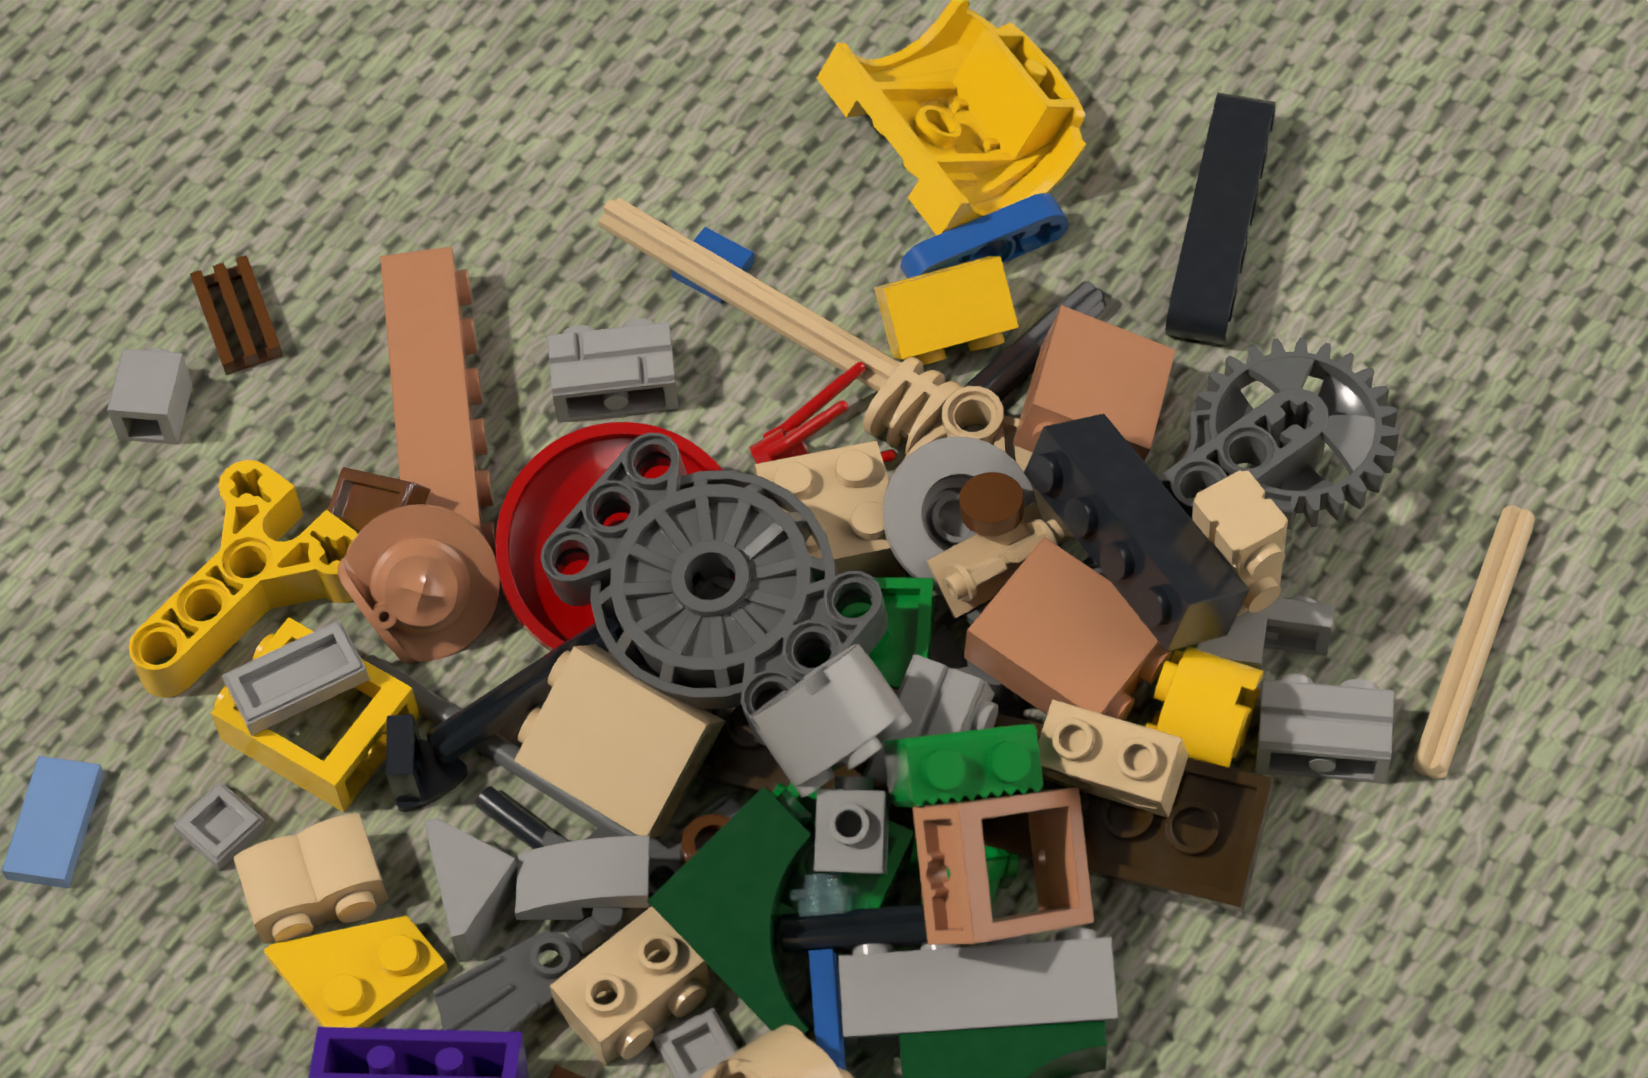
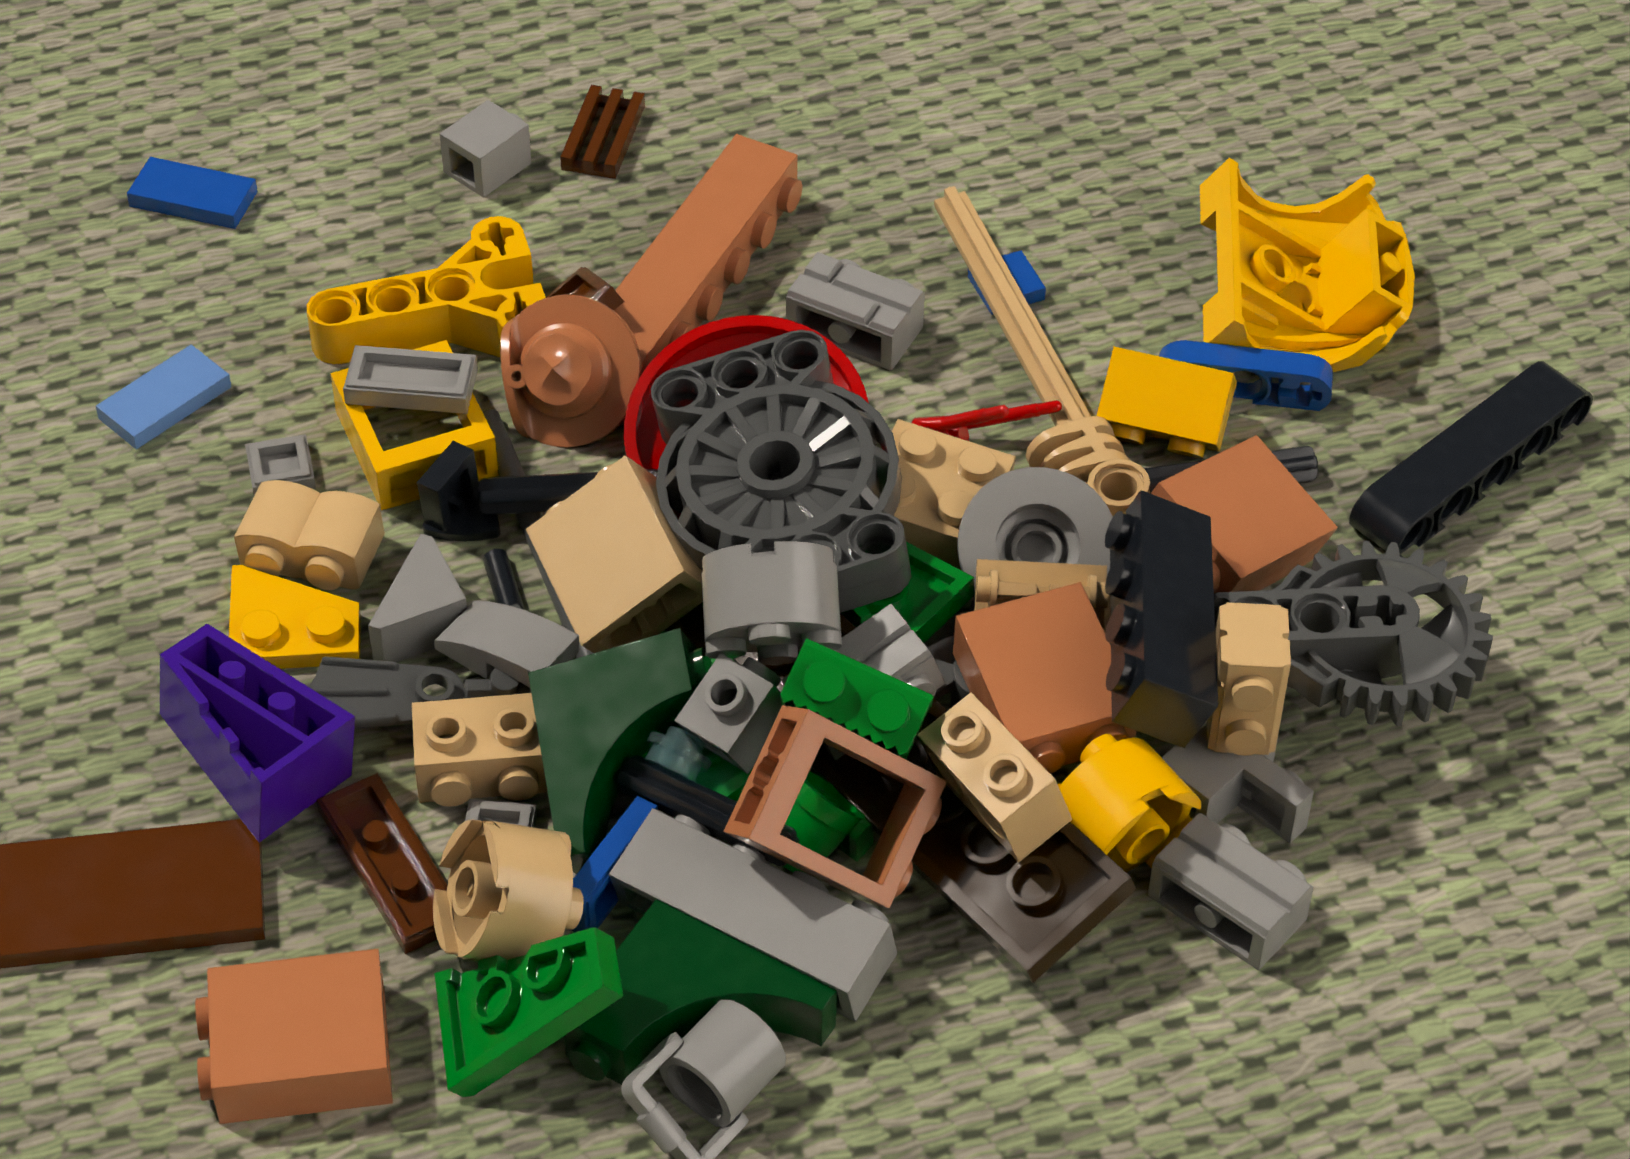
camera: 30 degrees right, 10 degrees down
reddish brown tile [959,472,1024,536] -> none
tan axle [1413,505,1535,780] -> none

